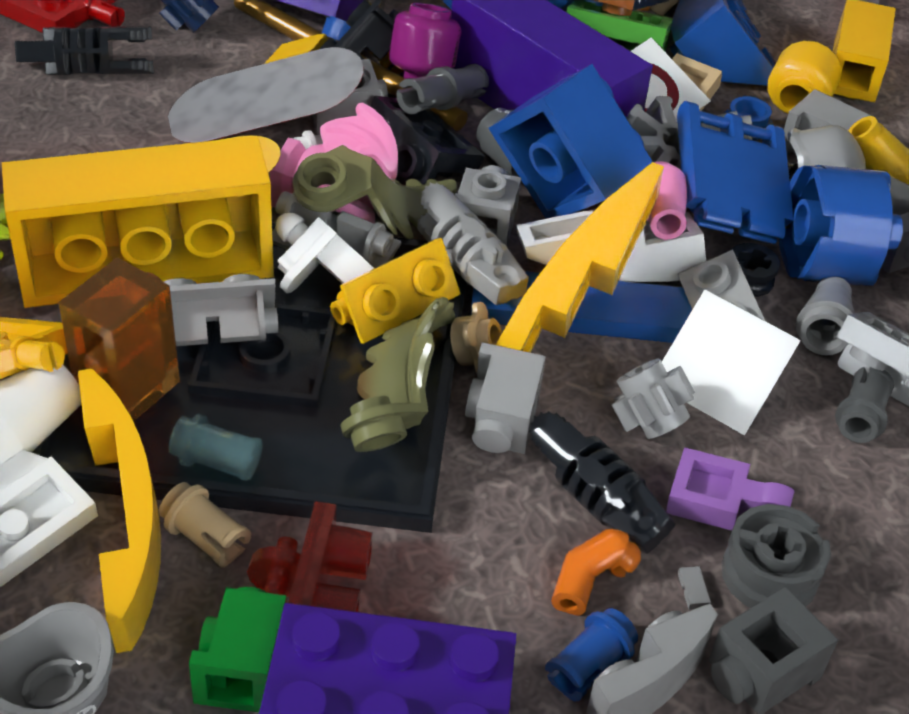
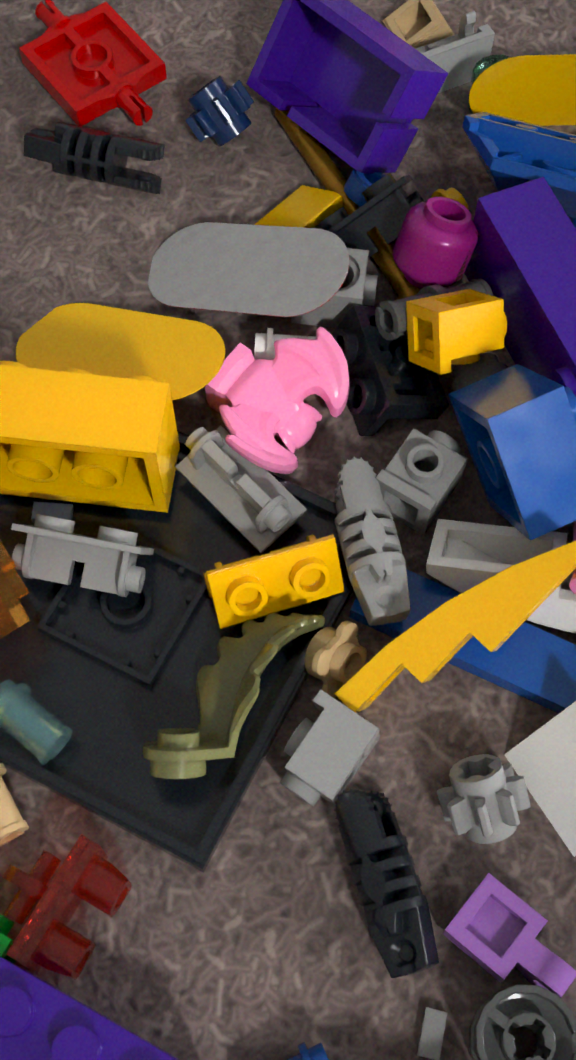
camera: 25 degrees right, 20 degrees up
white piece [275,212,374,293] -> none
olive plant [293,145,457,239] -> none
orange arm [551,529,641,616] -> none
none -> yellow brick [406,289,507,375]

